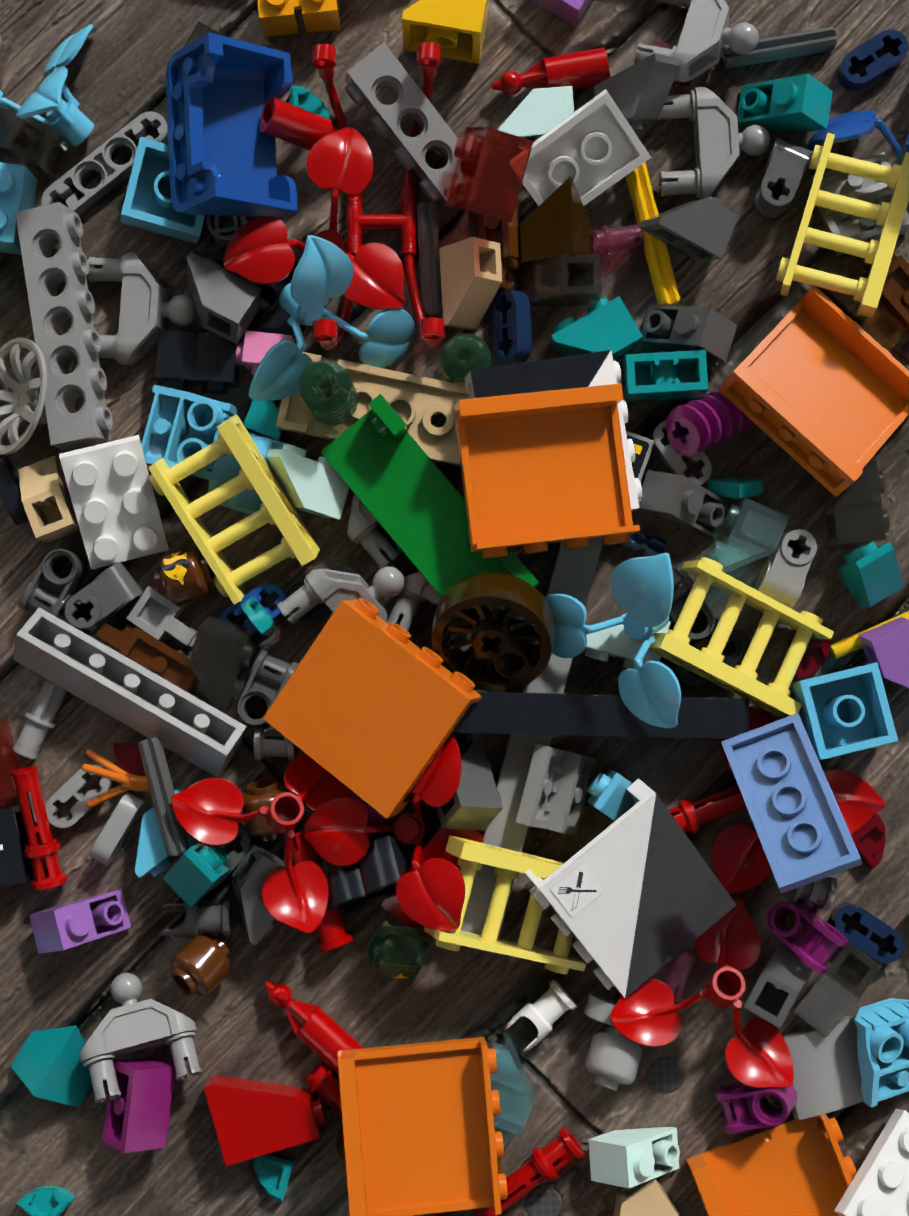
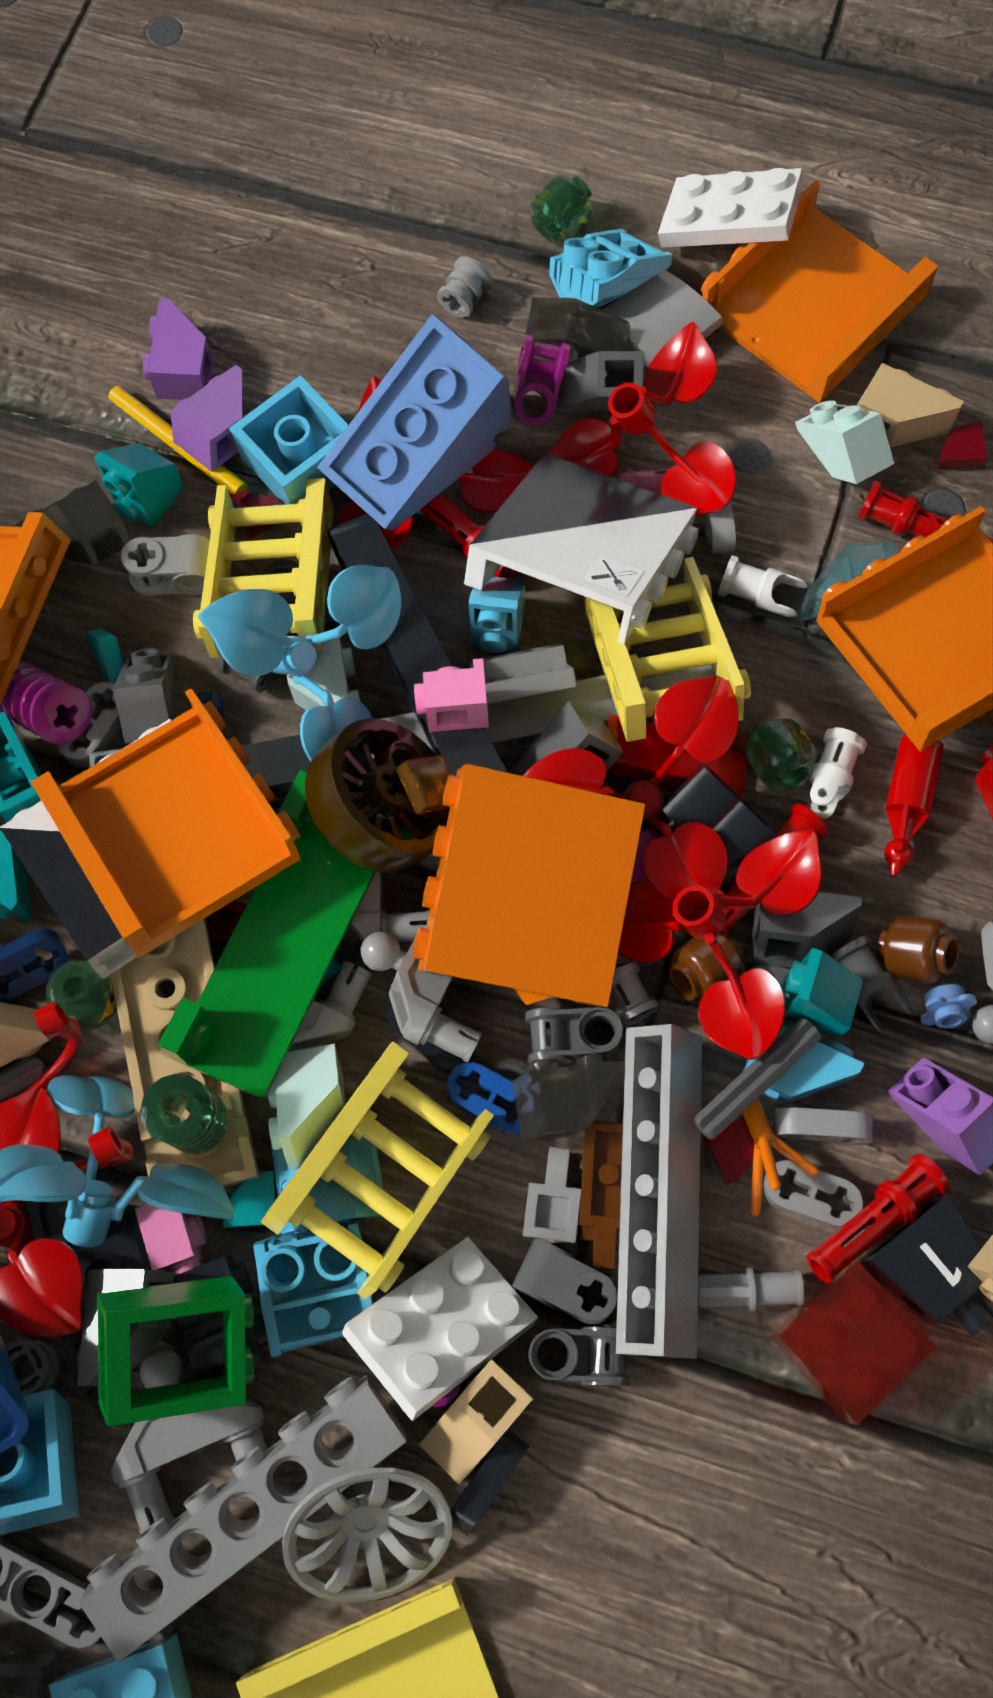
camera: 115 degrees left, 15 degrees down
reddish brown head [154,548,216,604] -> none
teal tile [241,596,277,635] -> none
red pin [305,1062,342,1116] -> none
light grey head [585,1027,643,1091] -> none
clear light blue slope [708,498,790,573] -> none
magenta piece [713,1082,797,1134] -> none
dark blue beam [830,903,904,963] -> none
none -> green window [97,1276,254,1427]
none -> clear orange tile [396,755,451,814]
none -> bright pink brick [414,658,489,732]
none -> white piece [809,727,867,819]
none -> medium blue plate [921,984,977,1028]

